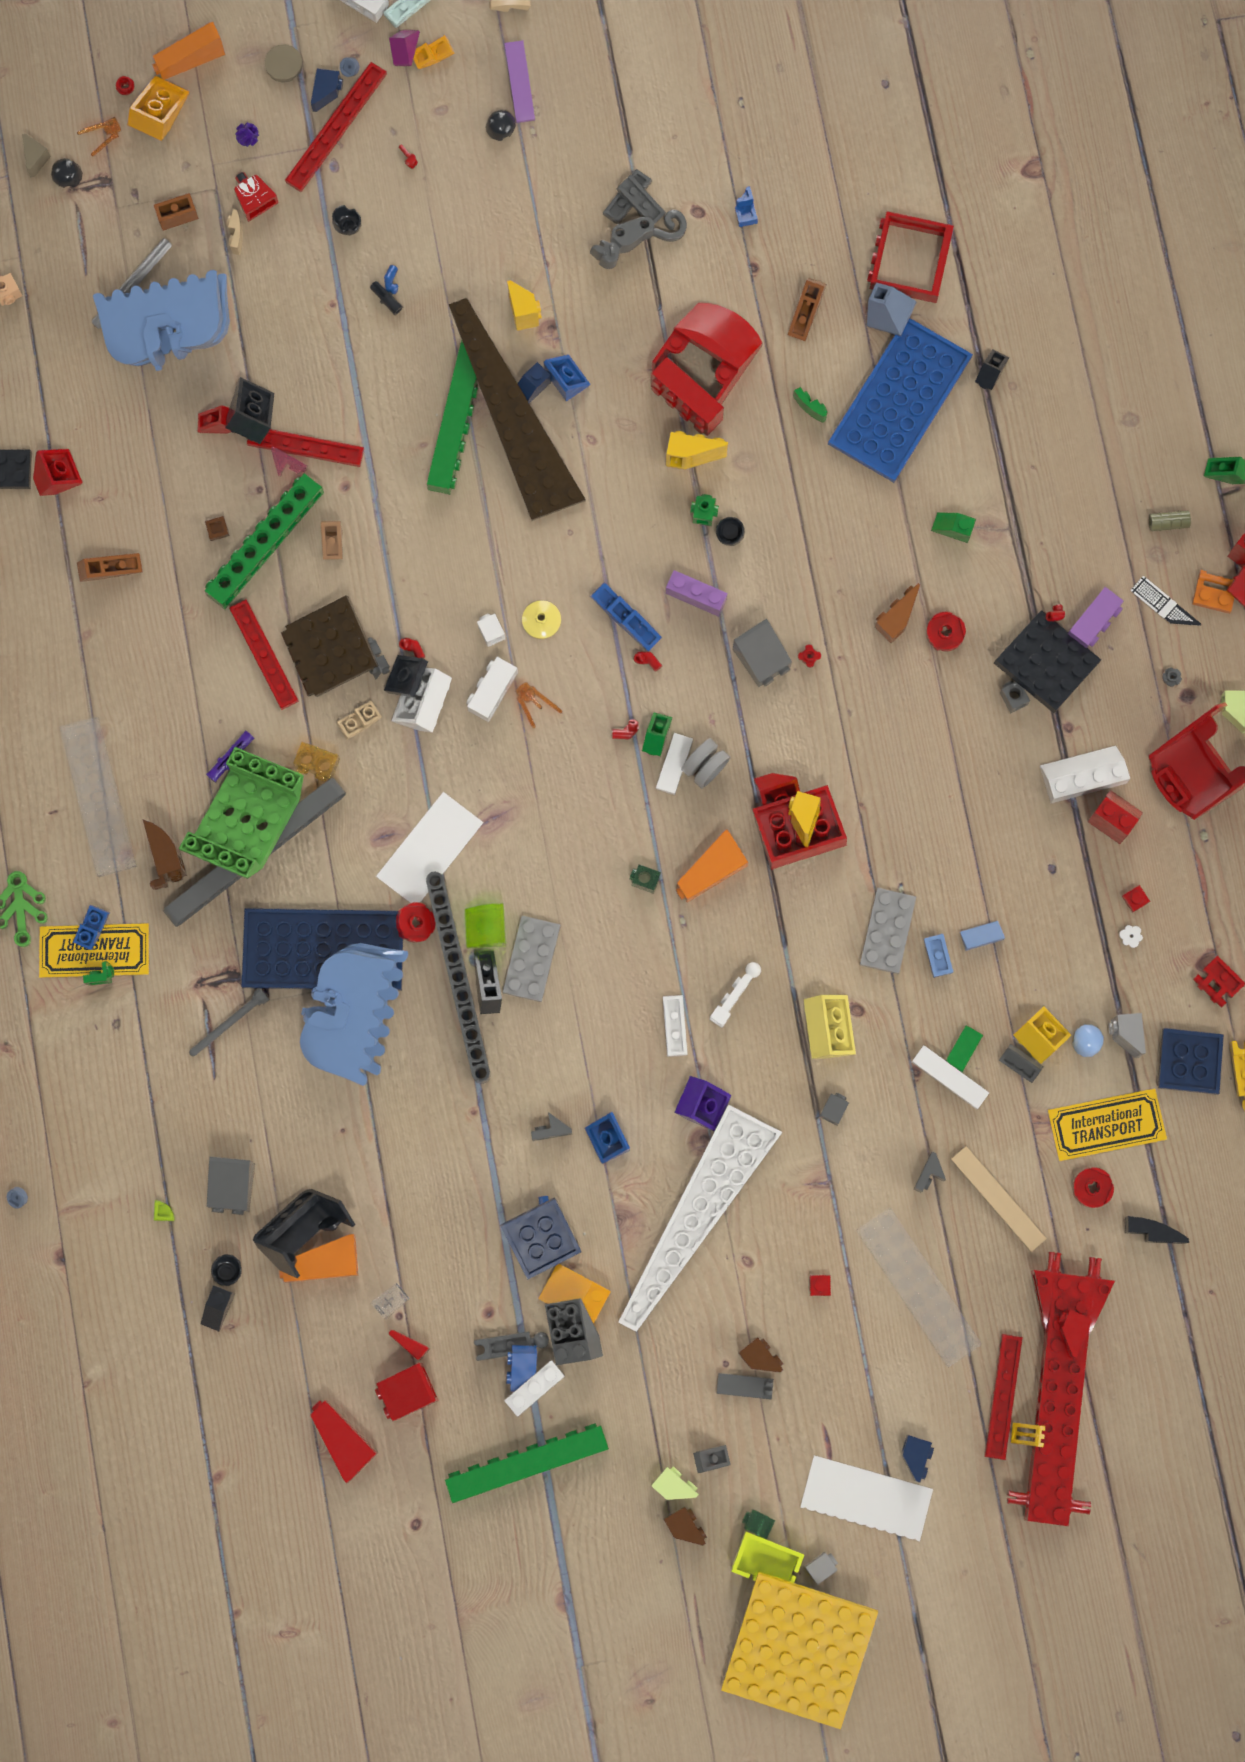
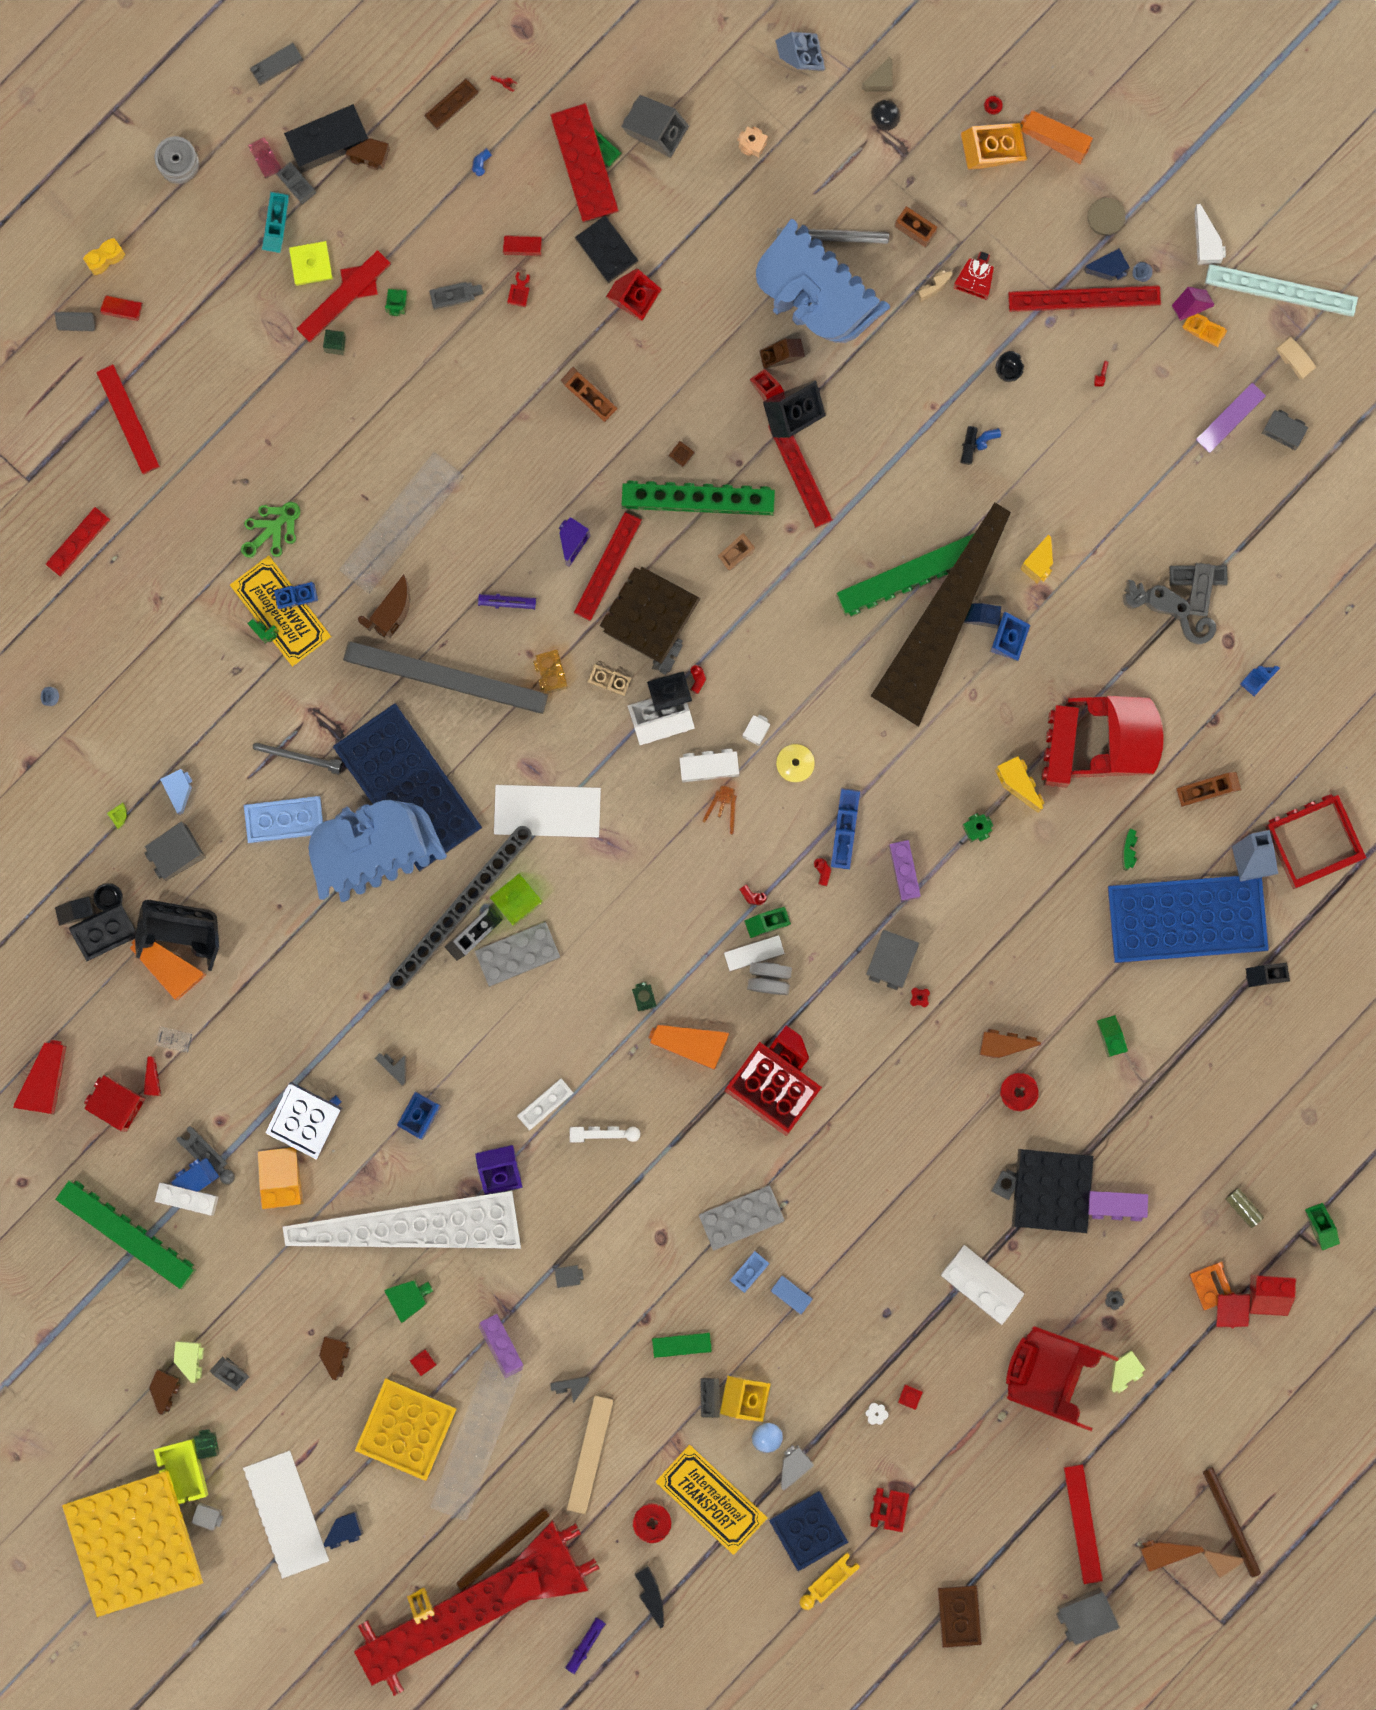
camera: 60 degrees right, 5 degrees up
clear orange plant [77,117,121,157] -> none
bright green slope [179,747,304,879] -> none
dark purple gear [235,122,259,147] -> none
clear pink slope [271,447,308,477] -> none
red plate [396,902,436,943] -> none
black hair [485,110,516,141] -> none
dark grey slope [545,1298,603,1365] -> none
black hair [716,517,745,546] -> none
dark grey hinge [716,1373,774,1400] -> none
yellow slope [789,791,820,847] -> none
light yellow slope [804,995,856,1059] -> none
white tile [912,1046,989,1109] -> none
red tile [984,1334,1023,1460] -> none
red arm [1046,604,1065,621] -> none
red slope [1088,790,1143,844] -> none
sticker [1131,576,1201,626] -> none
none -> black plate [69,903,136,961]
none -> light blue slope [160,769,192,815]
none -> light blue tile [244,796,323,843]
none -> yellow plate [355,1378,457,1481]
none -> green torso [384,1280,434,1323]
none -> reddish brown axle [456,1508,550,1591]
none -> medium lavender brick [479,1314,523,1379]
none -> dark purple slope [559,517,590,567]
none -> dark purple pin [564,1617,606,1674]
none -> reddish brown slope [759,339,805,369]
none -> dark grey brick [1262,410,1309,451]

